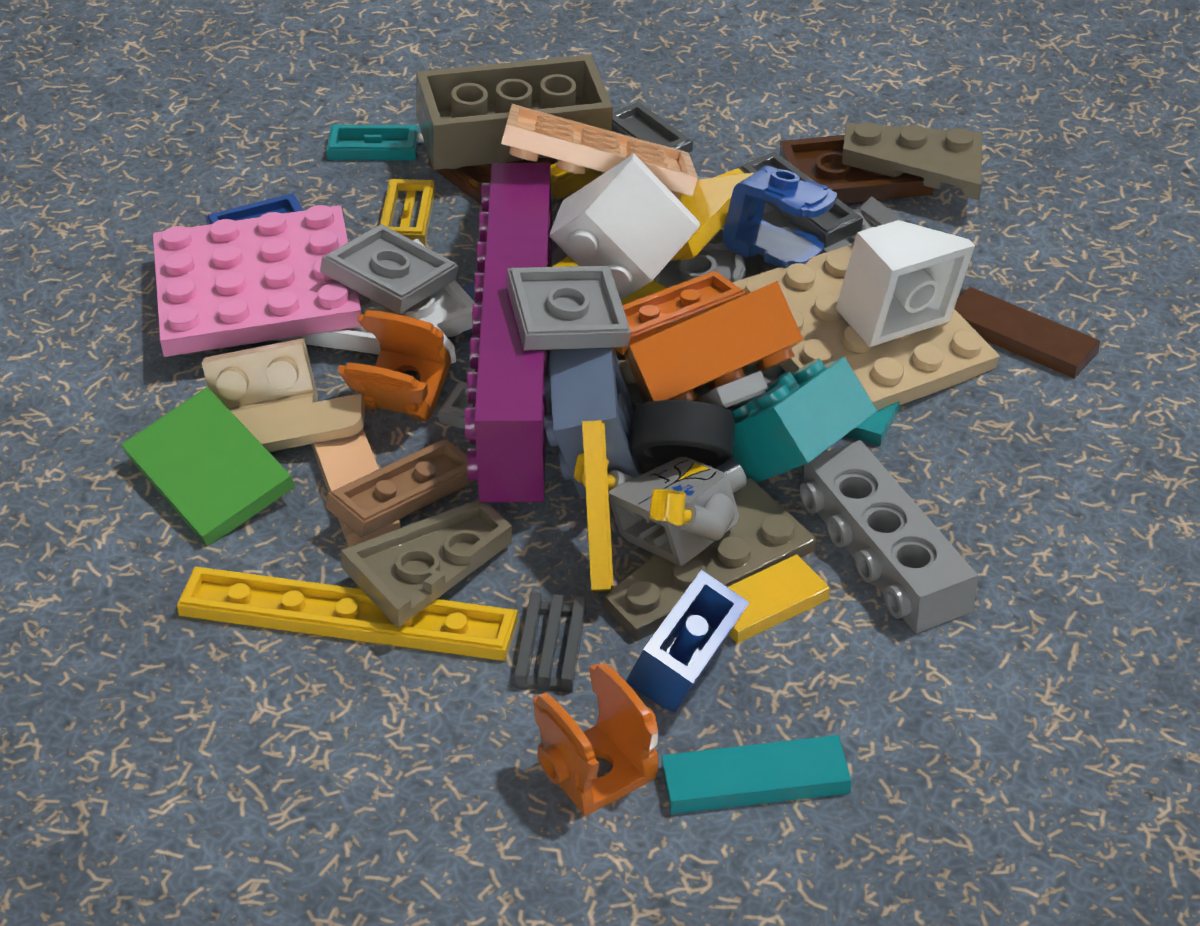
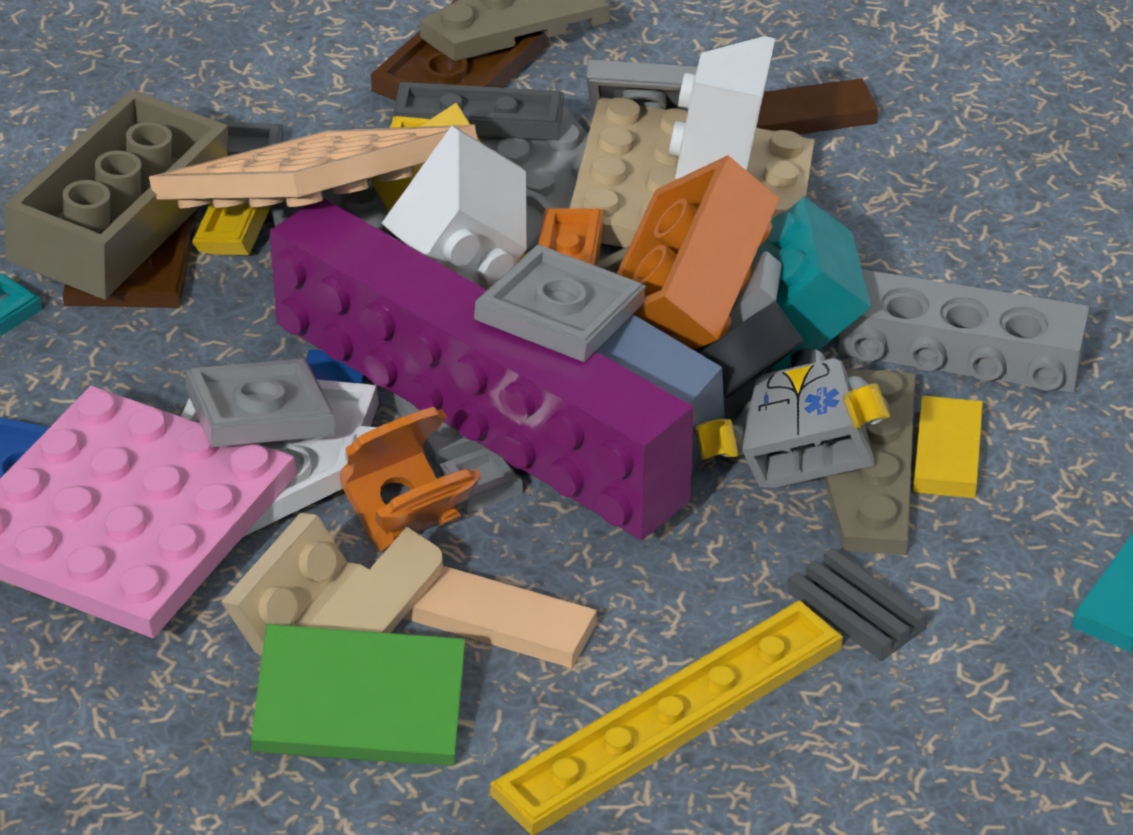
camera: 50 degrees left, 0 degrees up
medium nougat tile [325,439,474,538] -> none
dark tan wing [341,499,512,628] -> none
yellow tile [380,179,435,245] -> none
orange piece [533,663,658,816] -> none
yellow tile [582,420,614,593] -> none
blue brick [626,570,750,713] -> none
blue piece [722,165,837,269] -> none

